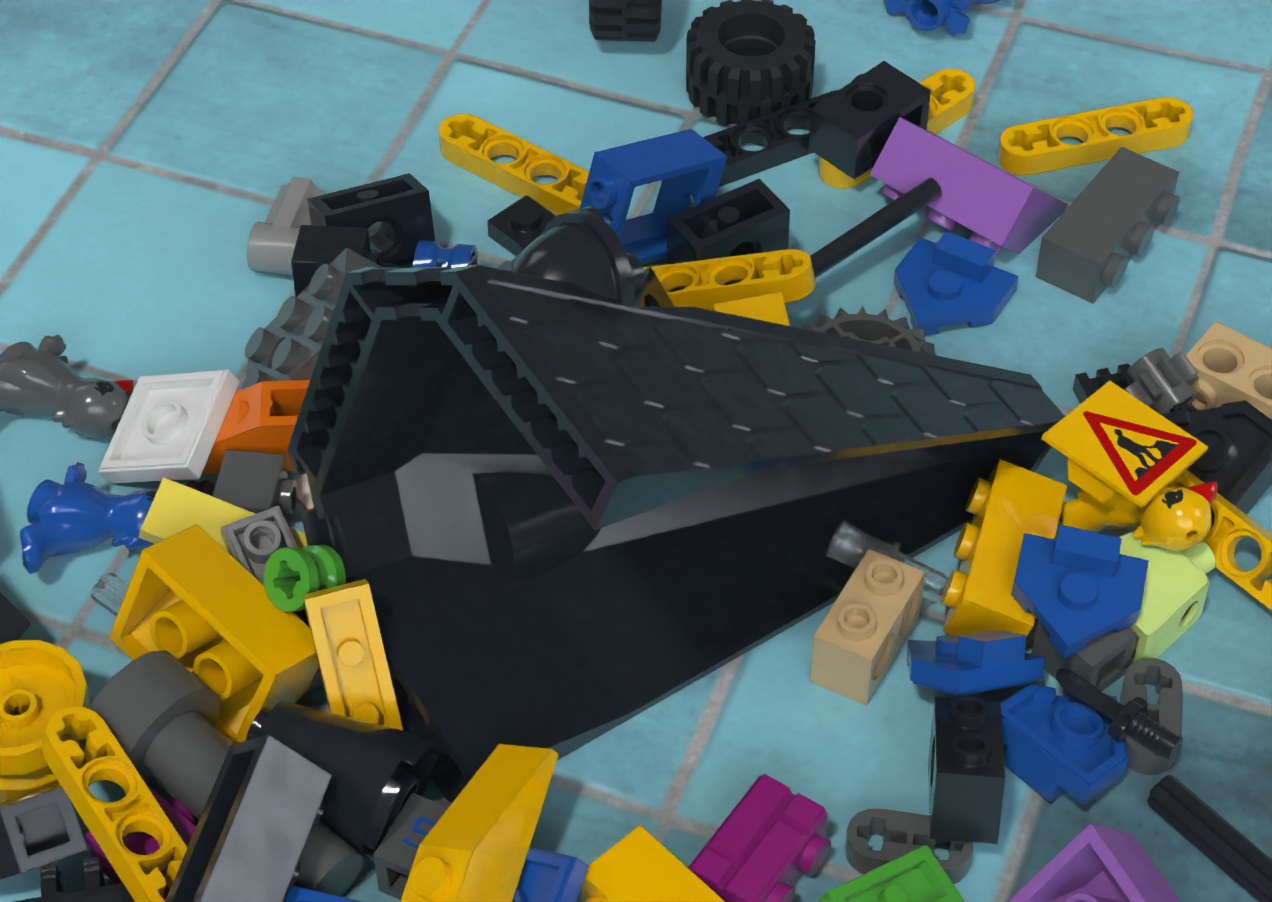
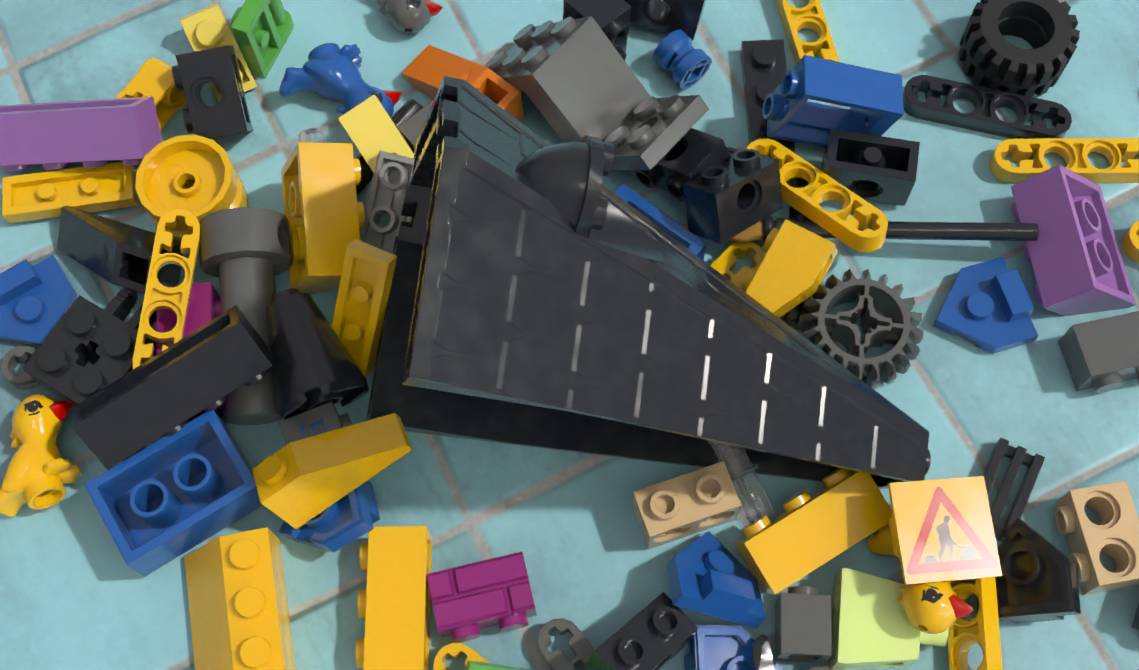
camera: 45 degrees right, 20 degrees up
white tile [98,369,240,483] -> none
bright green wheel [264,545,346,611] -> none
black brick [808,61,931,180] -> none
blue plate [1011,524,1149,659] -> none
dark grey gear [1124,348,1199,417] -> none

